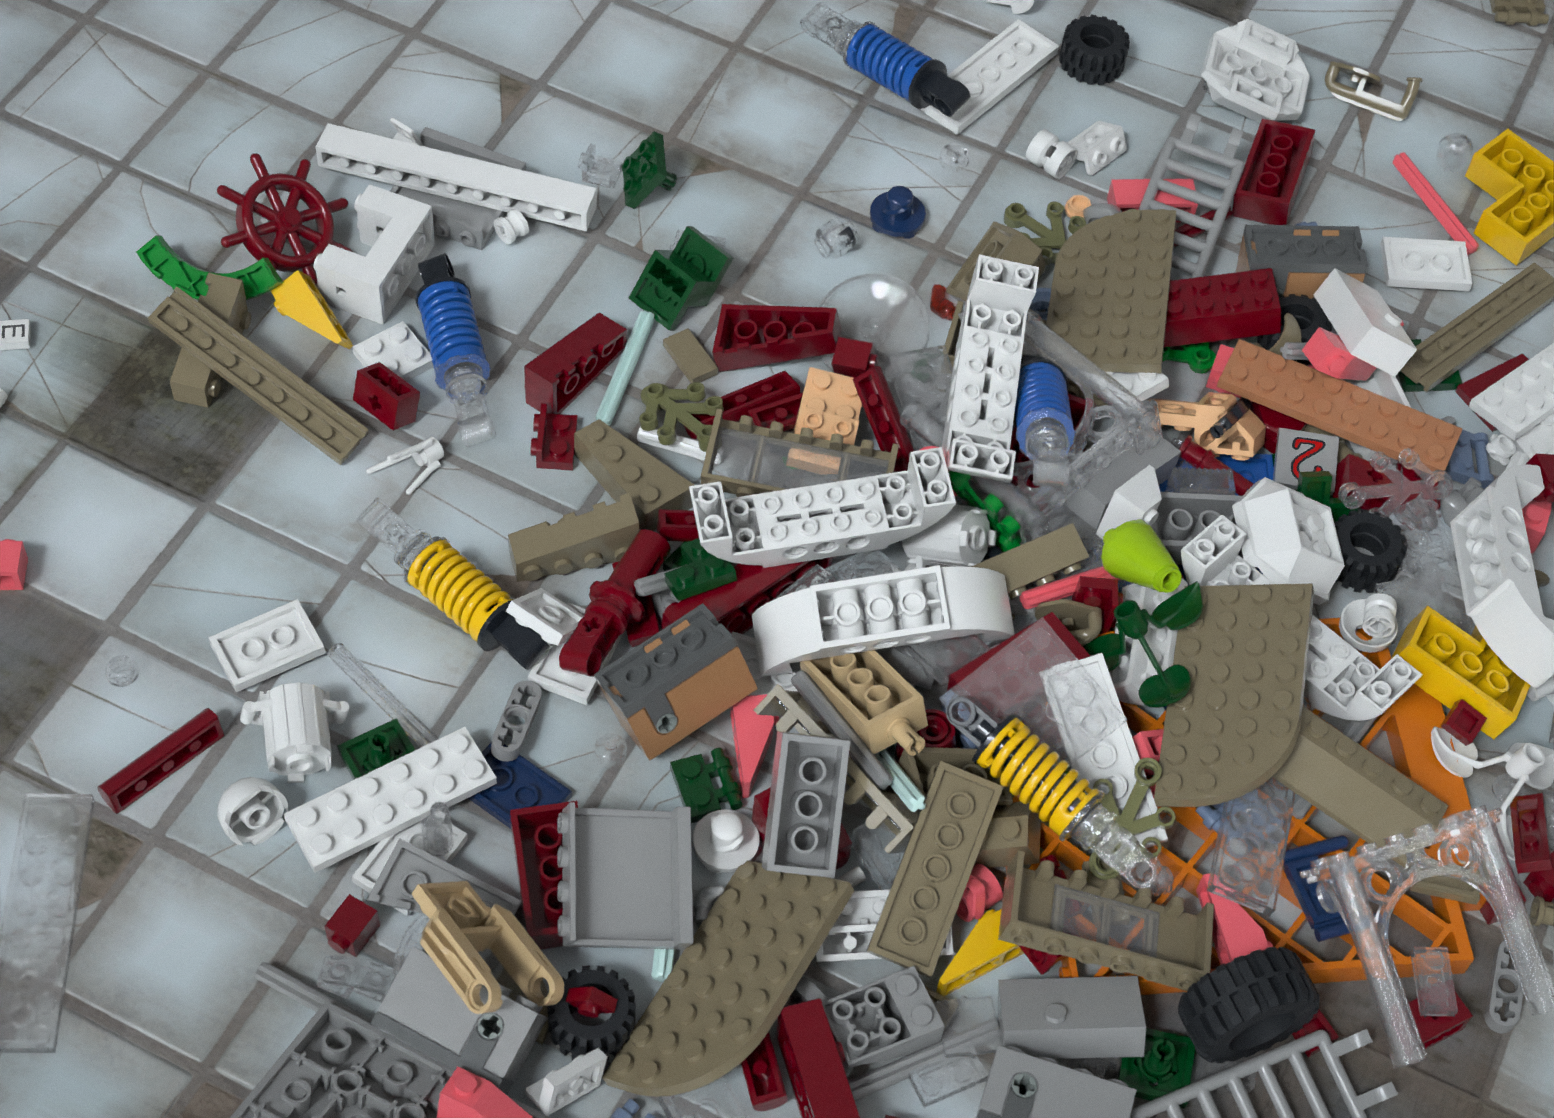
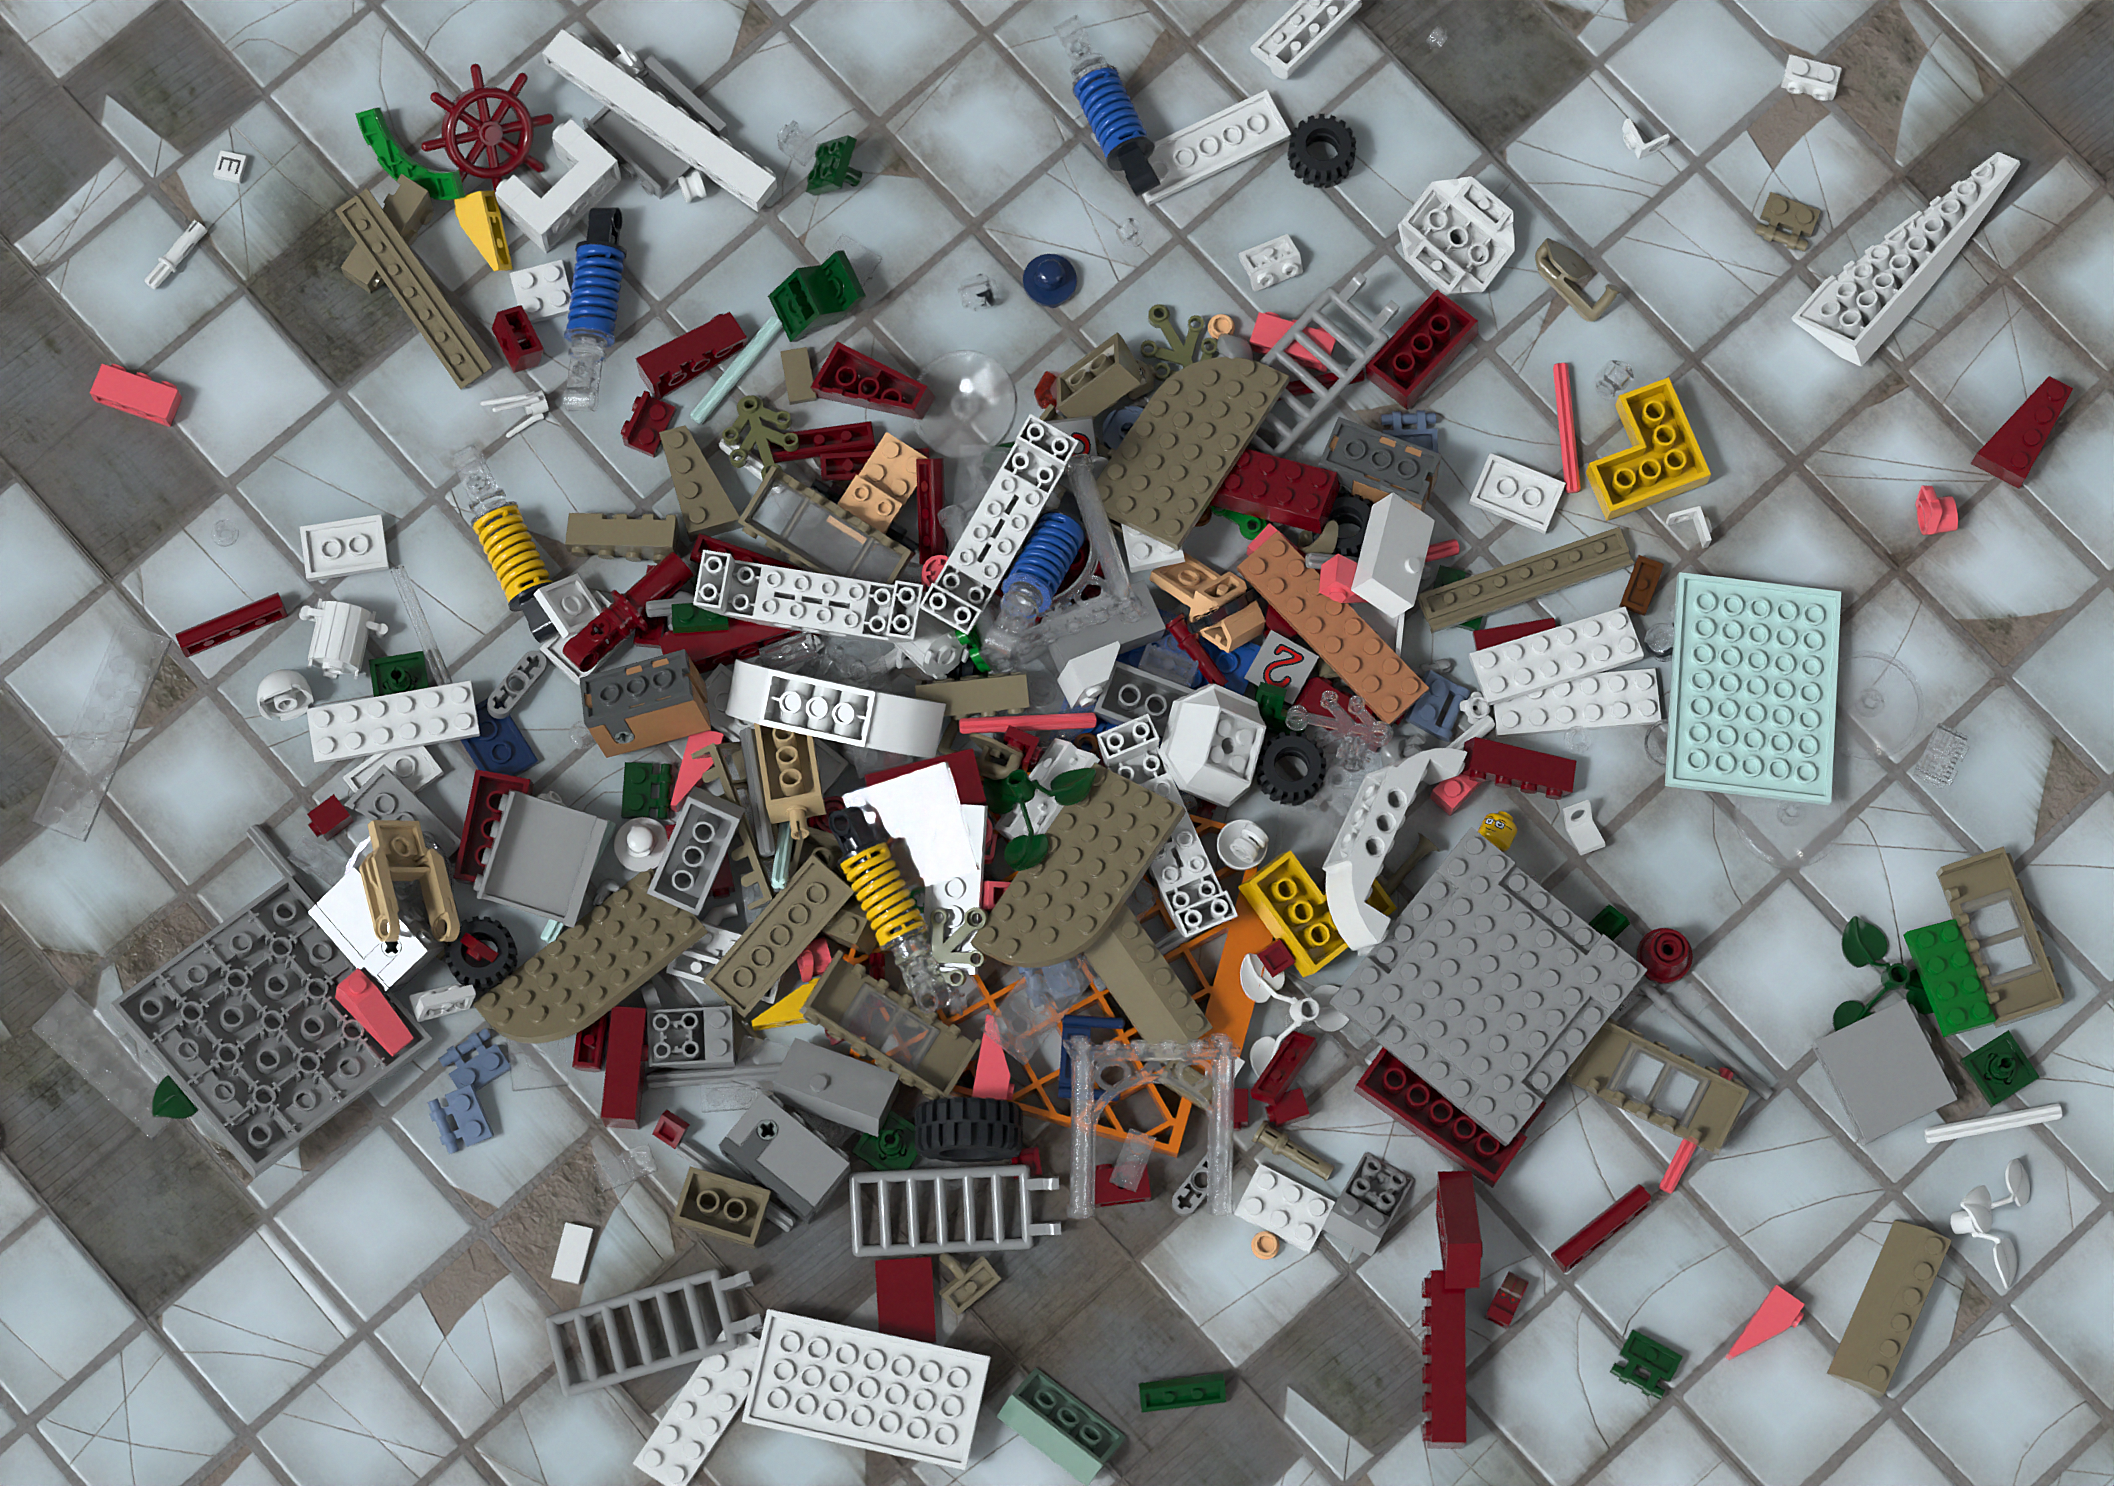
camera: 25 degrees right, 20 degrees up
clear hinge [421,801,454,856] -> none
dark red brick [831,337,879,377] -> none
white wheel [1025,129,1078,179] -> none
lime cone [1101,519,1182,593] -> none

